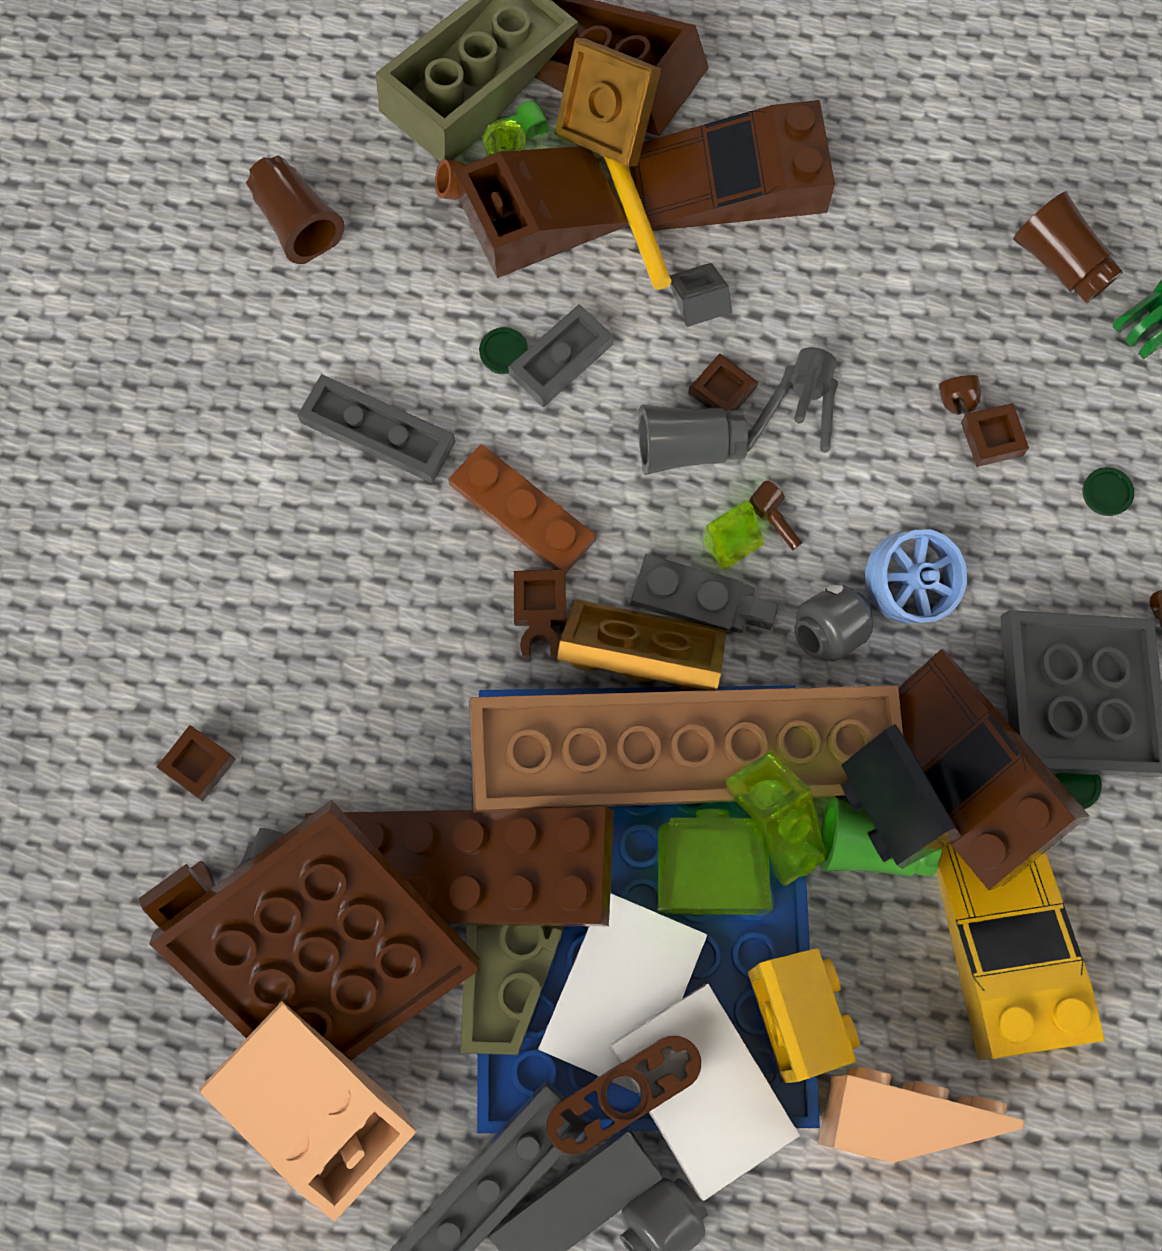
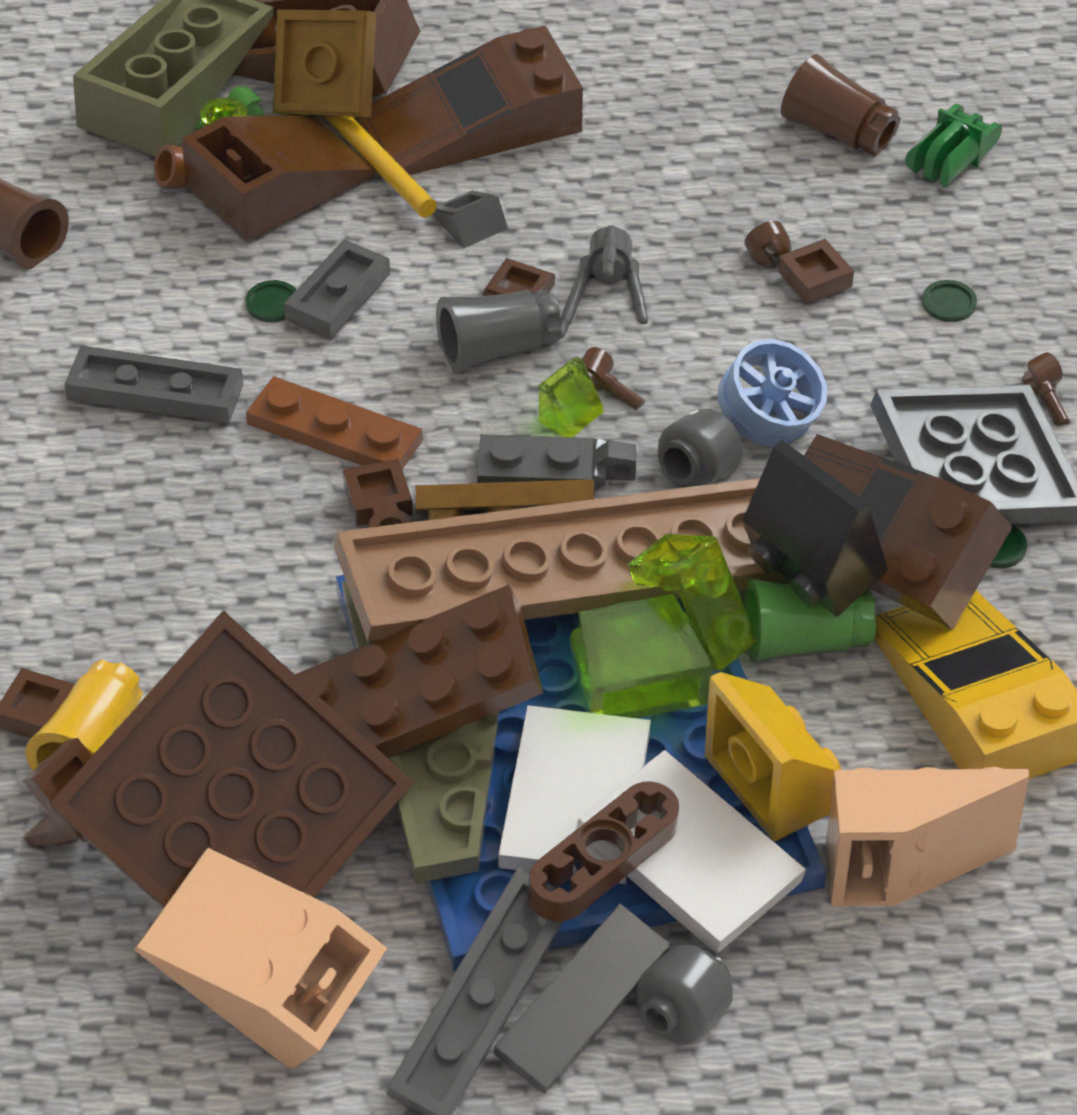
camera: 15 degrees left, 25 degrees down
none -> yellow plant [25,659,143,770]

